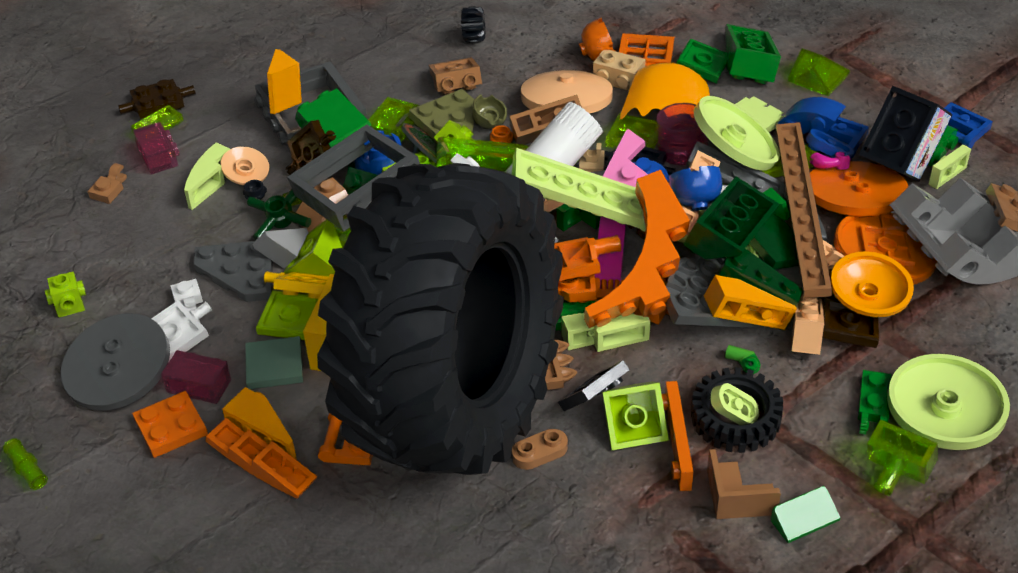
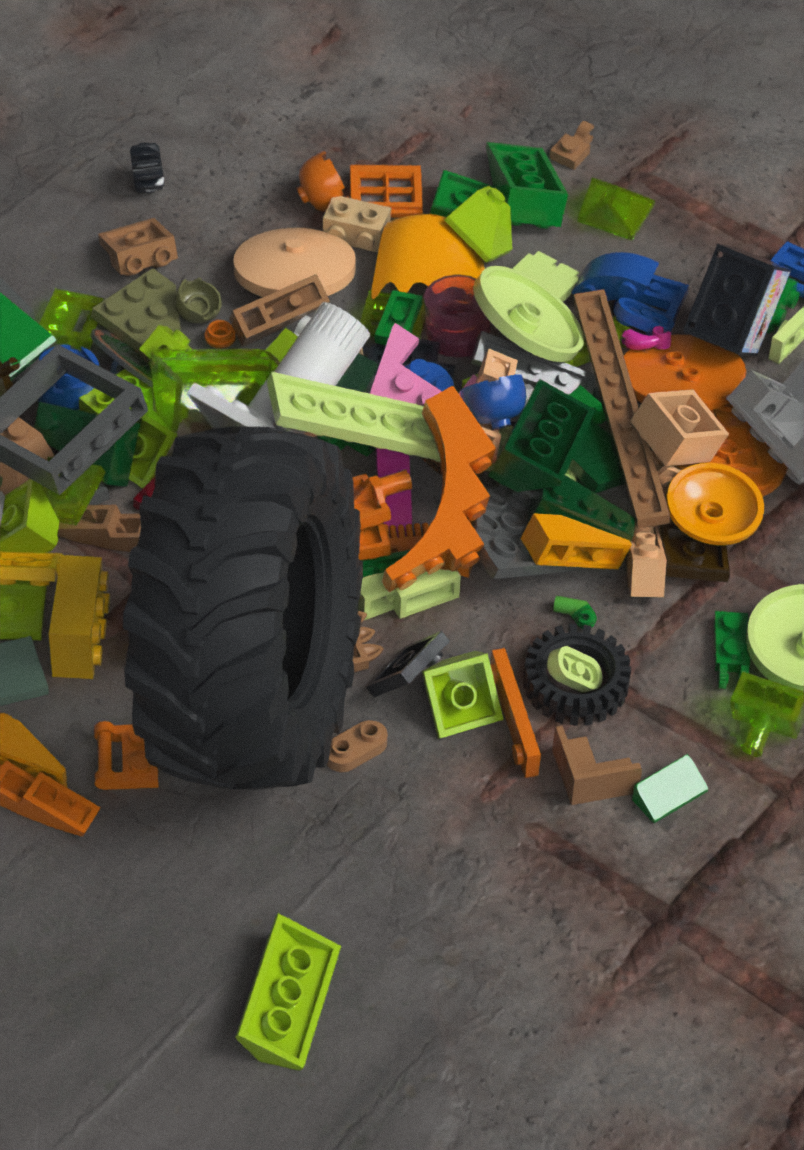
camera: 15 degrees left, 5 degrees up
none -> clear green slope [336,353,378,392]
none -> green plate [375,290,423,345]
none -> lime slope [444,186,512,263]
none -> medium nougat plate [550,121,594,170]
none -> light nougat brick [630,389,729,466]

